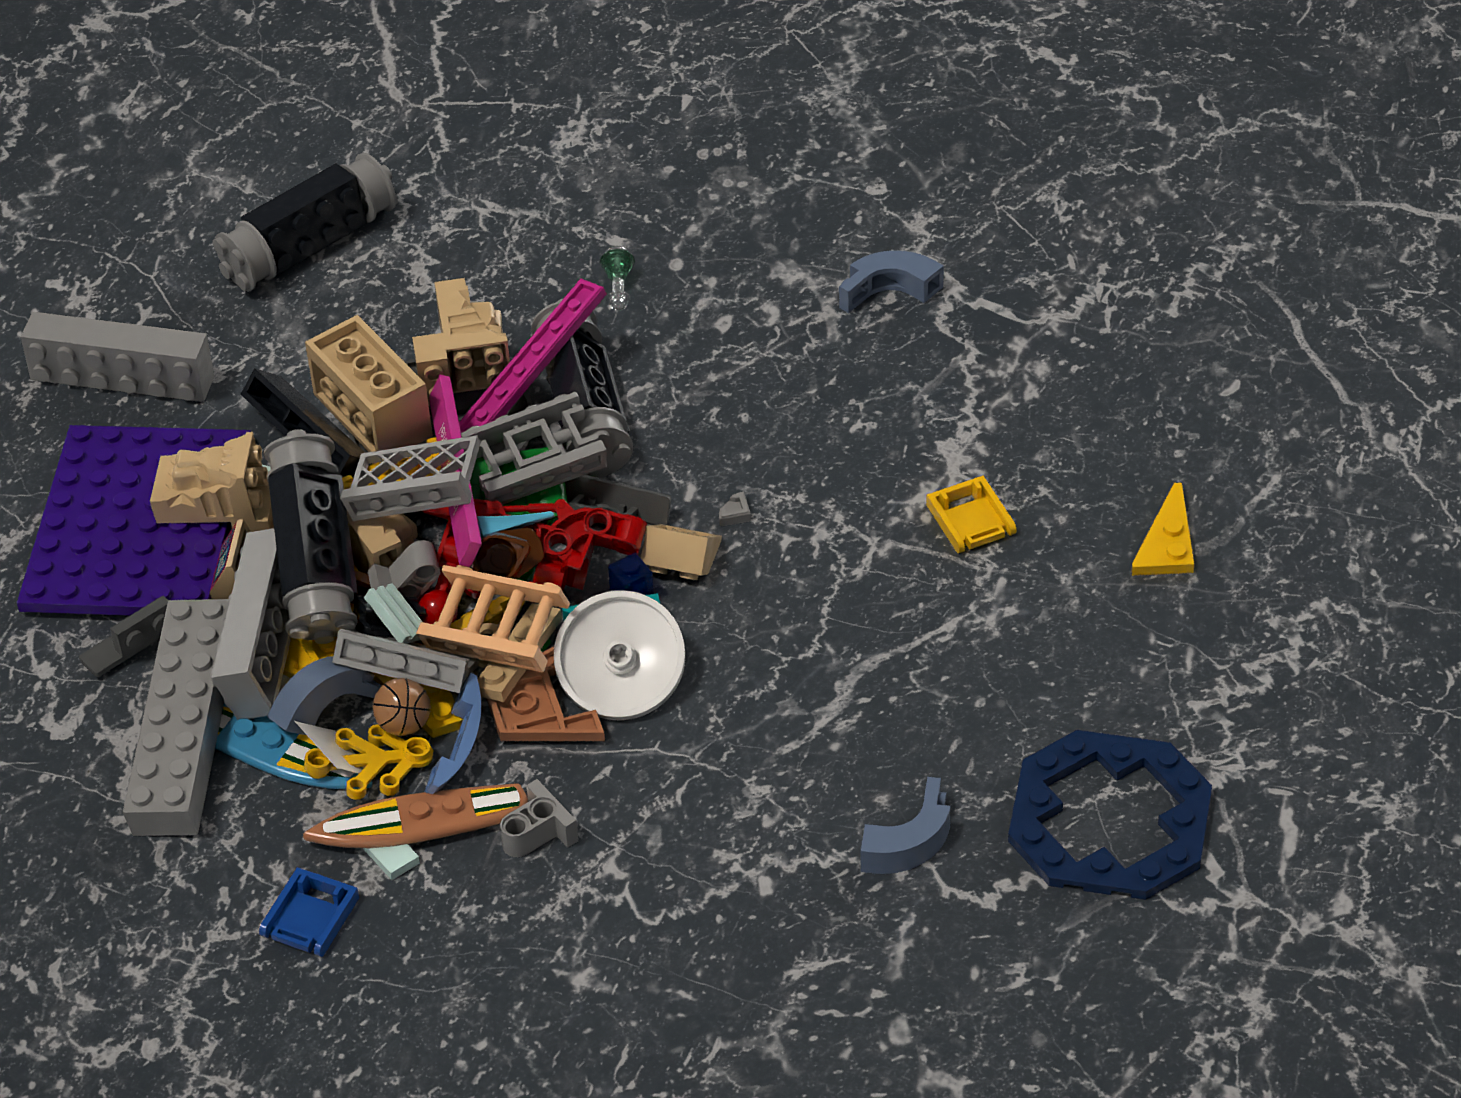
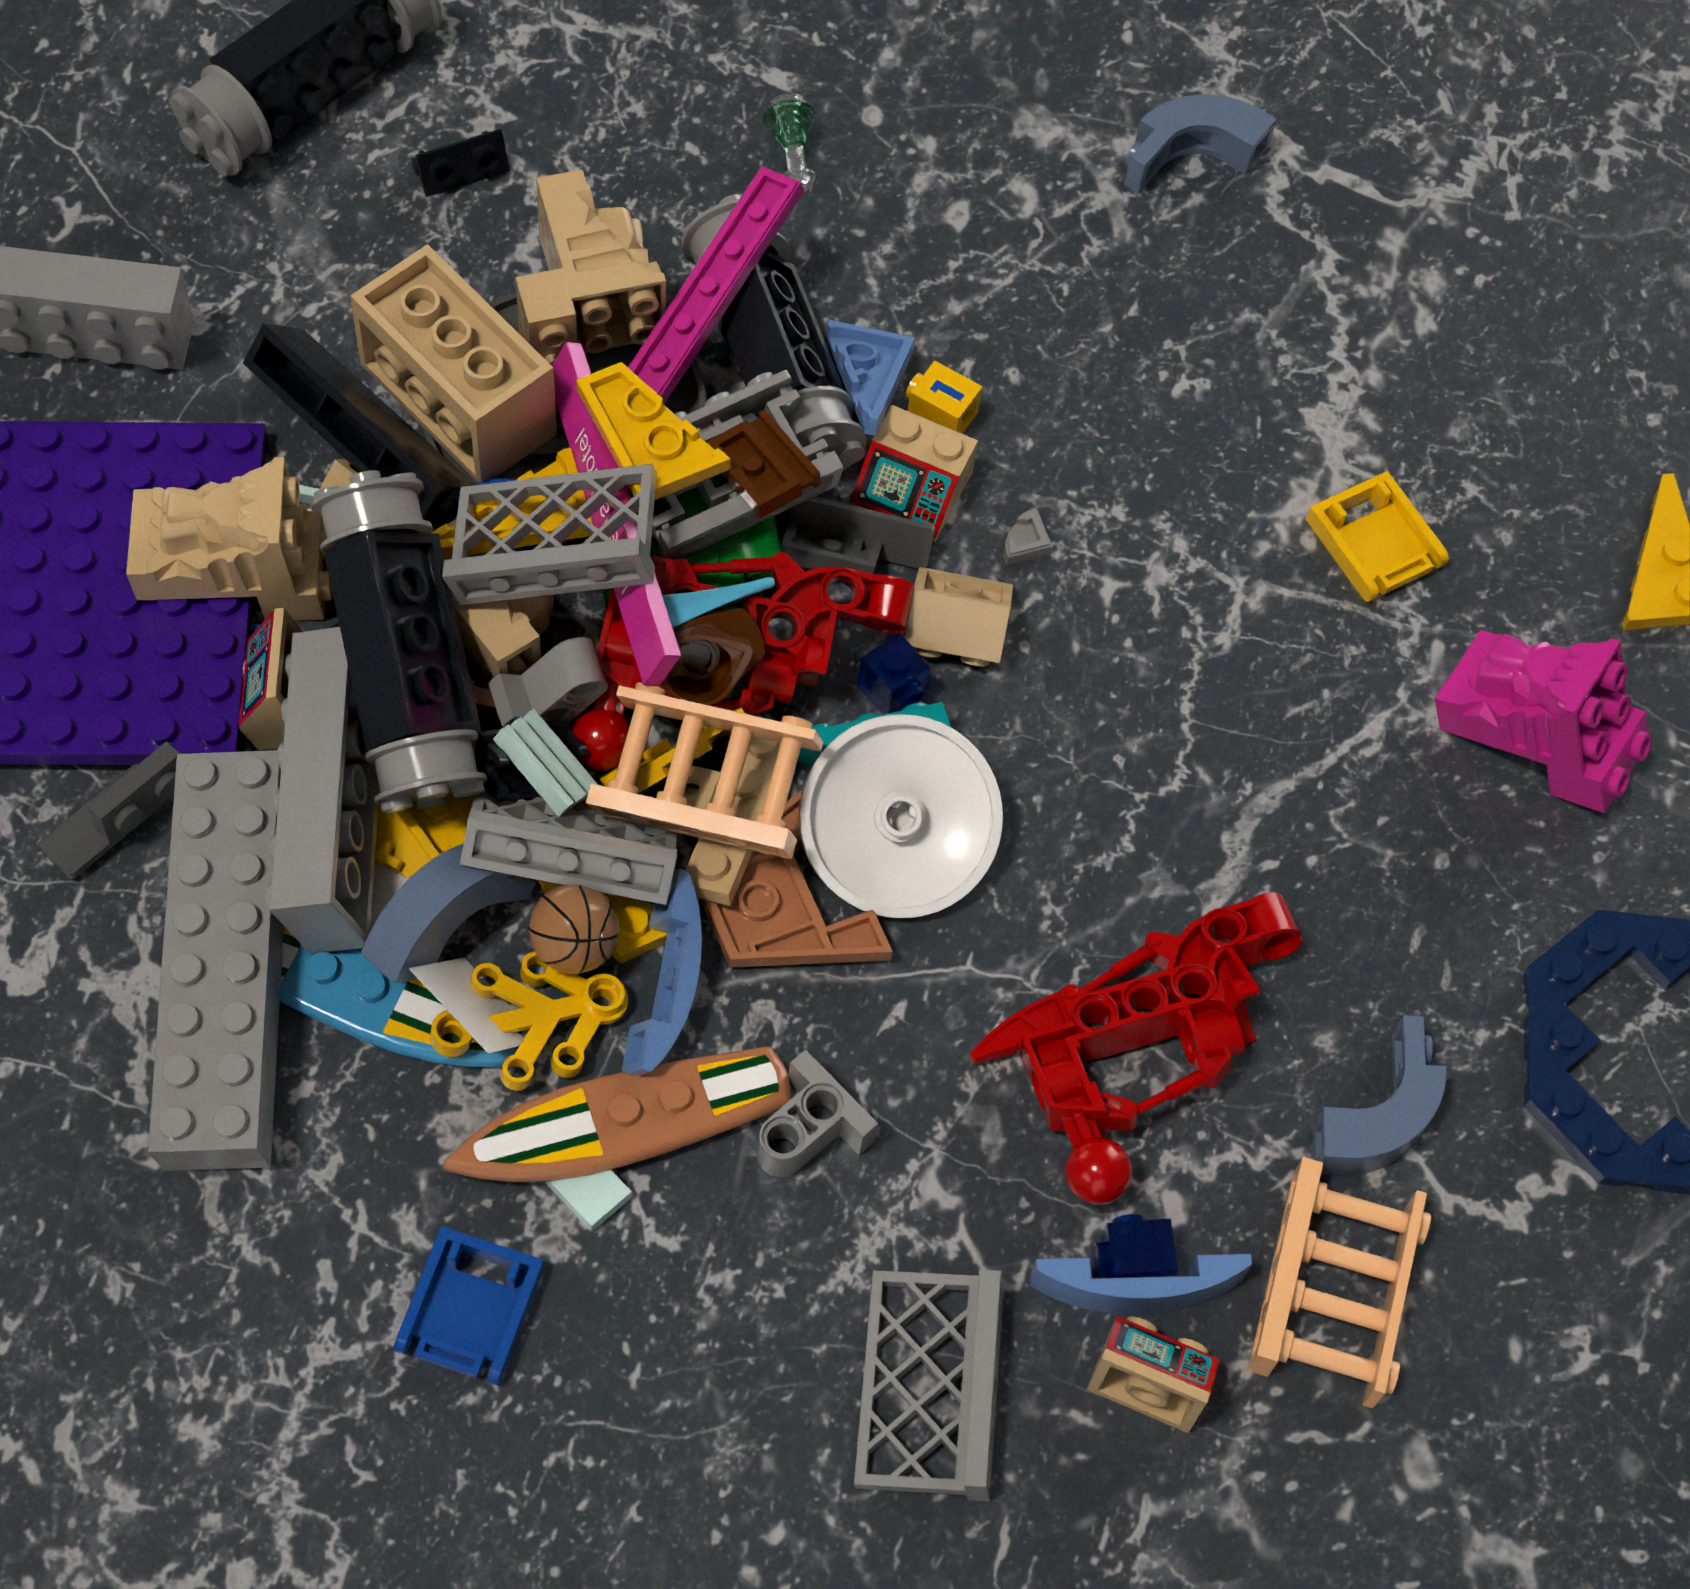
camera: 15 degrees left, 15 degrees up
none -> black hinge [411,128,510,197]
none -> yellow wing [576,362,731,500]
none -> reddish brown plate [707,410,821,519]
none -> medium blue wing [826,320,915,436]
none -> slope [849,405,978,543]
none -> light grey fence [854,1270,1004,1502]
none -> yellow brick [905,360,983,434]
none -> red piece [970,892,1302,1205]
none -> medium blue slope [1030,1254,1252,1315]
none -> tan slope [1087,1316,1220,1433]
none -> clear blue brick [1093,1214,1178,1278]
none -> light nougat fence [1247,1157,1431,1408]
none -> dark pink brick [1434,630,1652,813]

